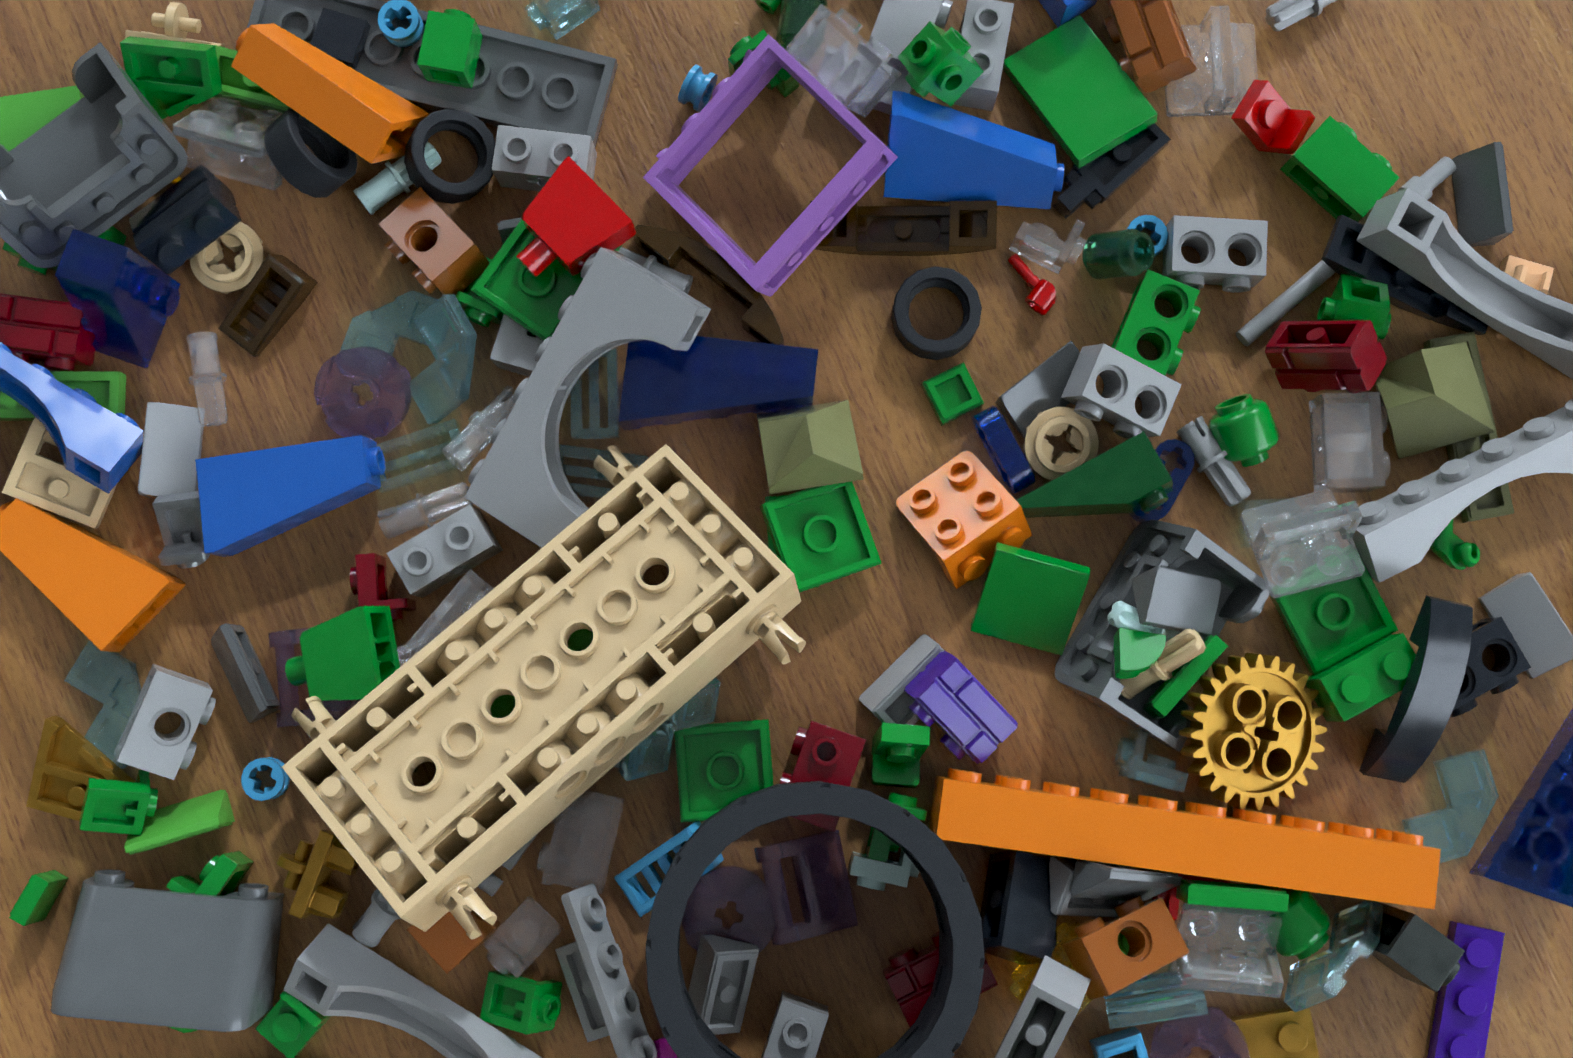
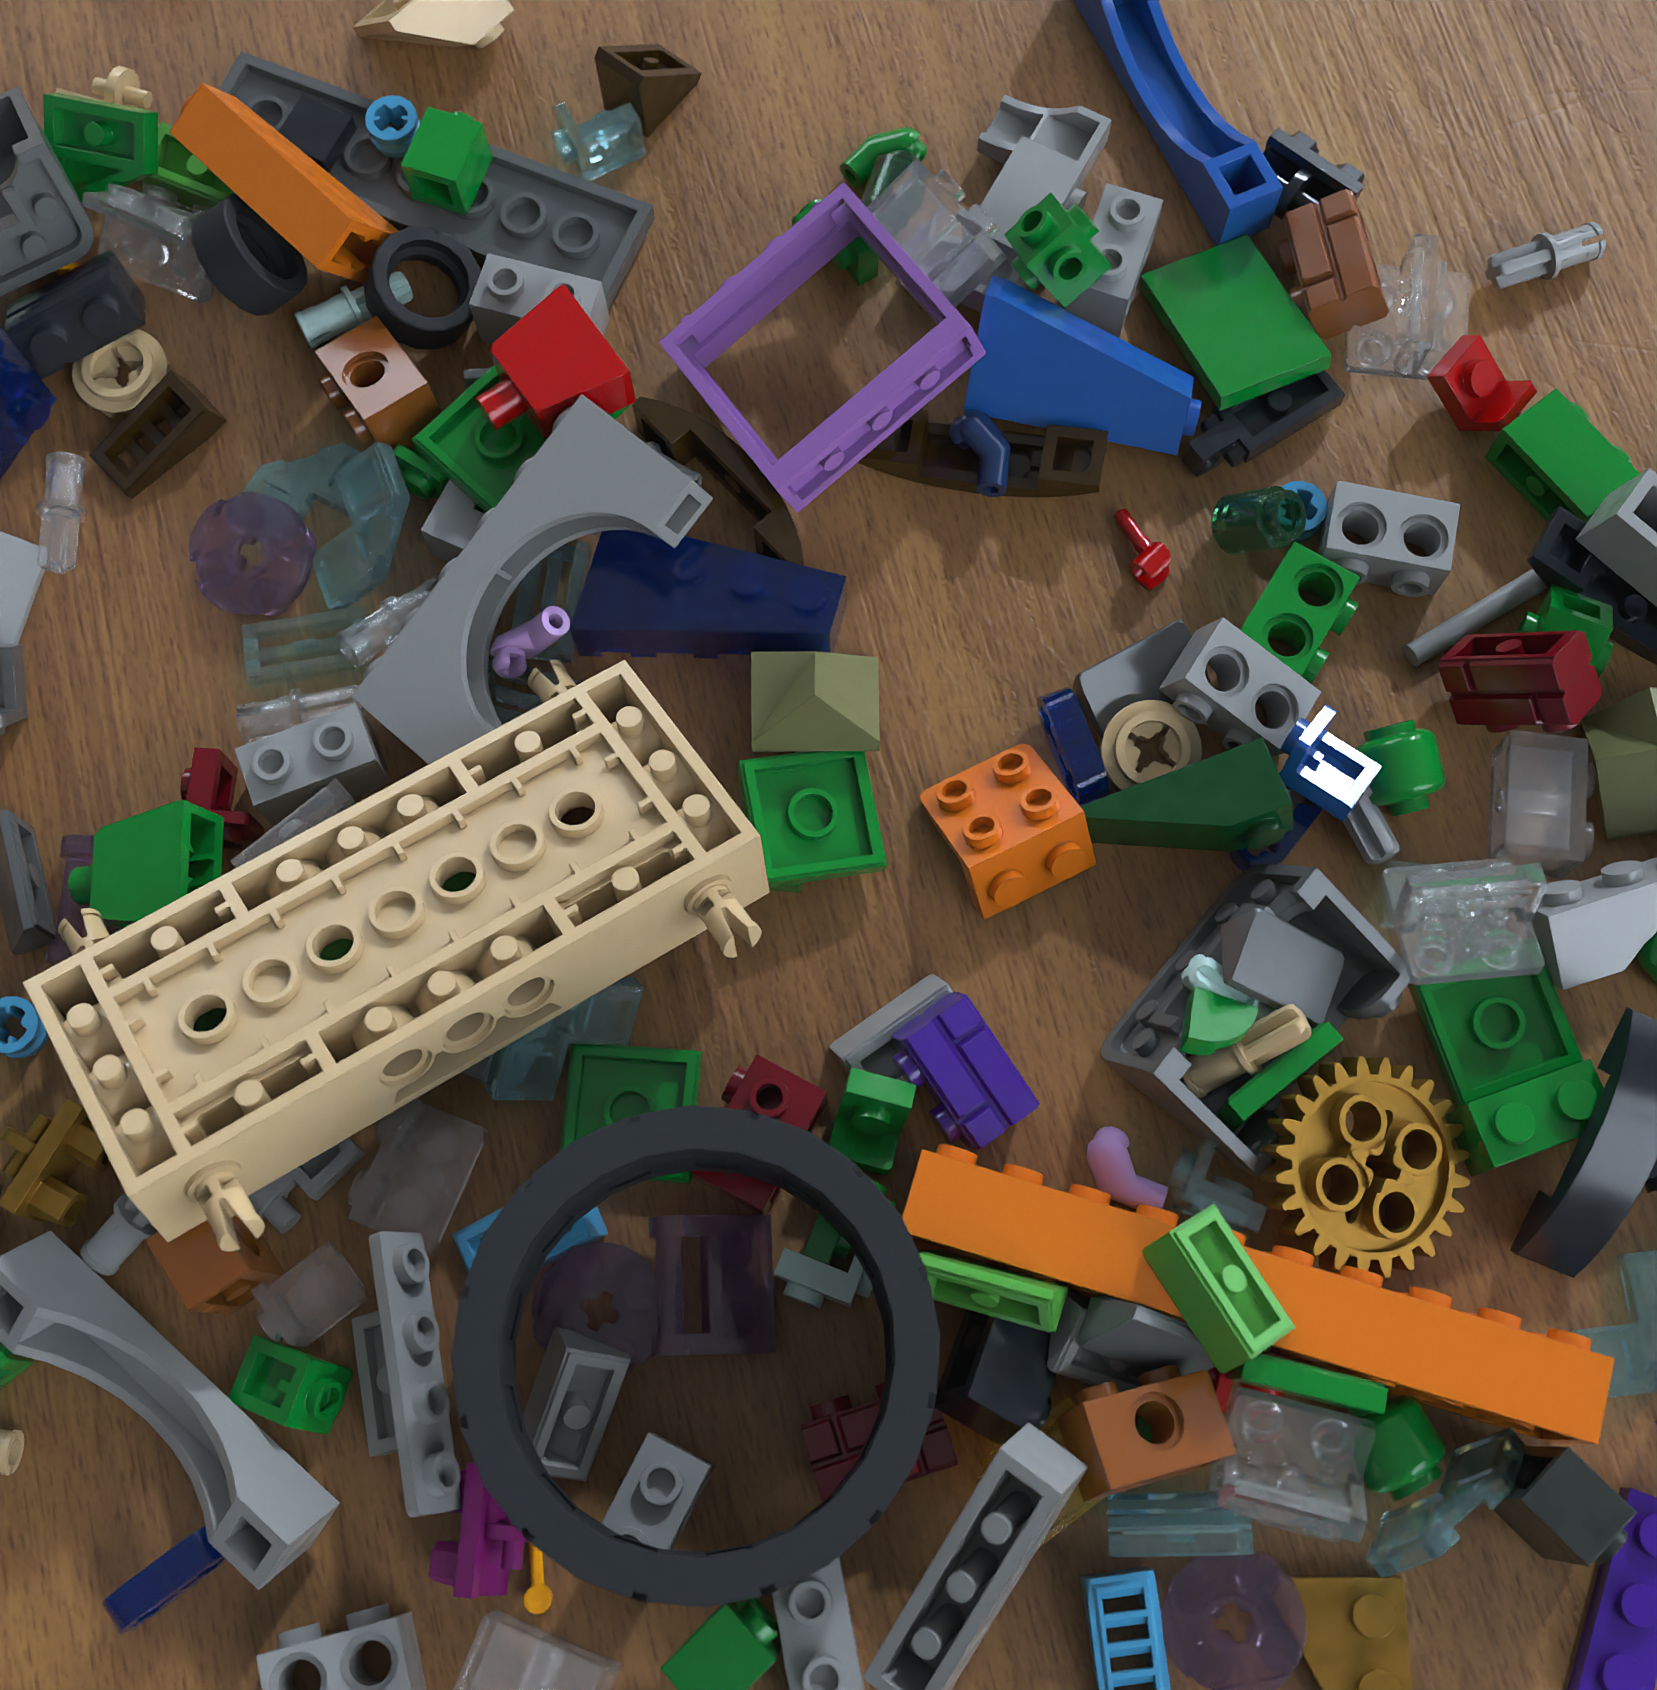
camera: 10 degrees right, 10 degrees down
blue slope [195,435,386,557] -> none
dark azure bush [678,64,718,112] -> none
black tyre [891,266,982,360] -> none
green tile [921,362,984,426] -> none
green tile [971,542,1090,656] -> none
clear bracket [1009,219,1087,274] -> none
none -> lavender arm [490,606,570,678]
none -> bright green slope [919,1250,1068,1333]
none -> dark blue arm [949,410,1011,497]
none -> lavender arm [1087,1126,1168,1210]
none -> bright green slope [1143,1204,1296,1373]
none -> blue bracket [1280,704,1382,821]

